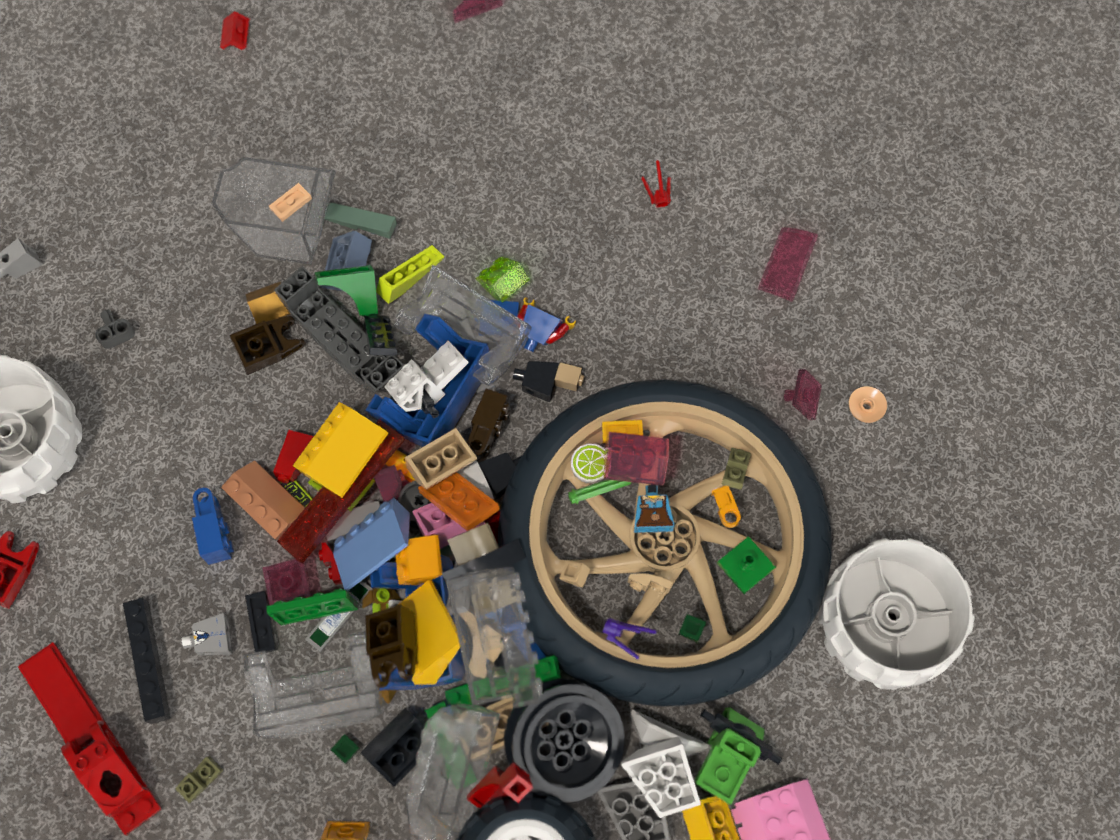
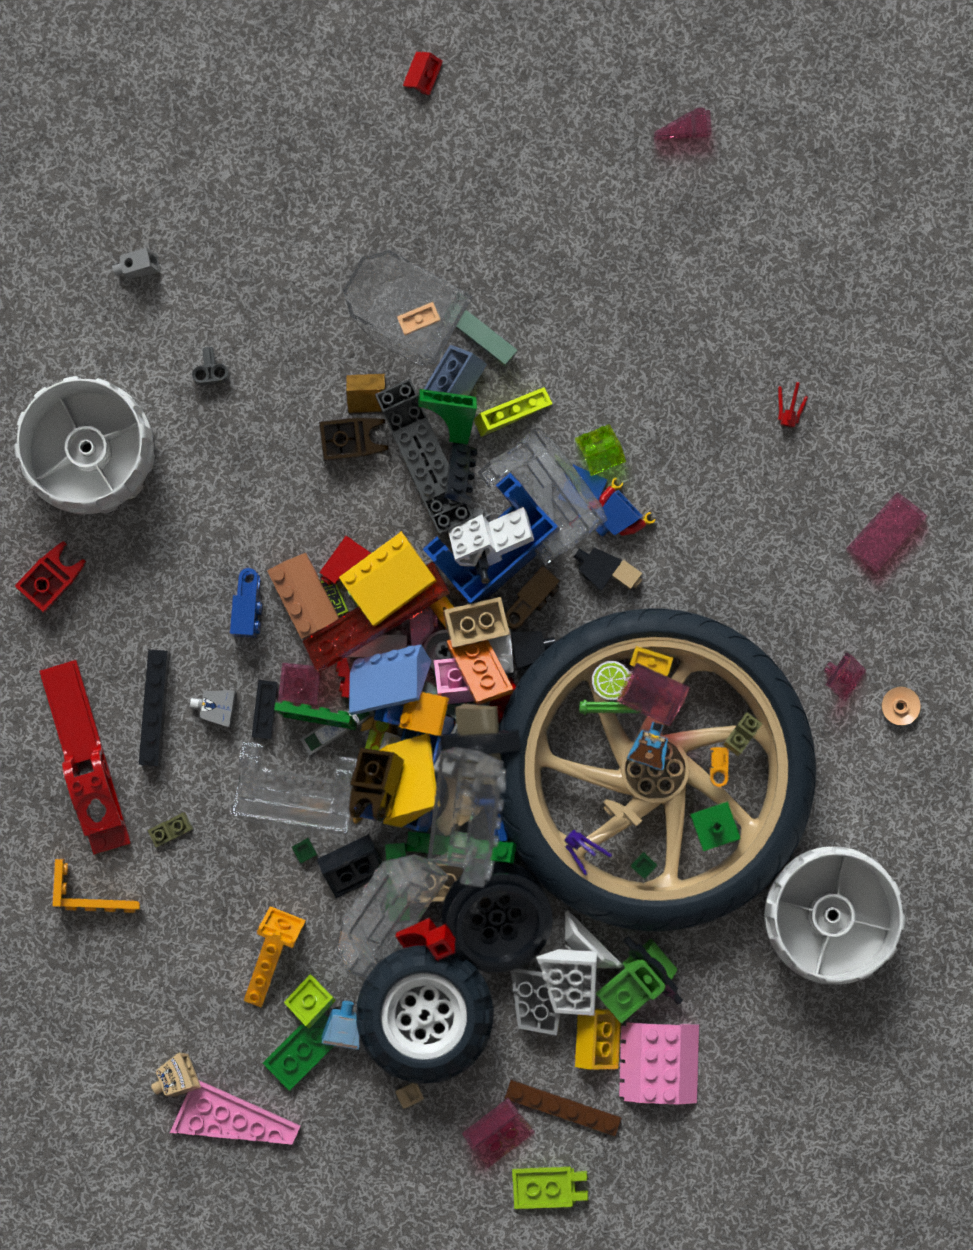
camera: 25 degrees right, 15 degrees up
tan slope [559,560,590,587] -> none

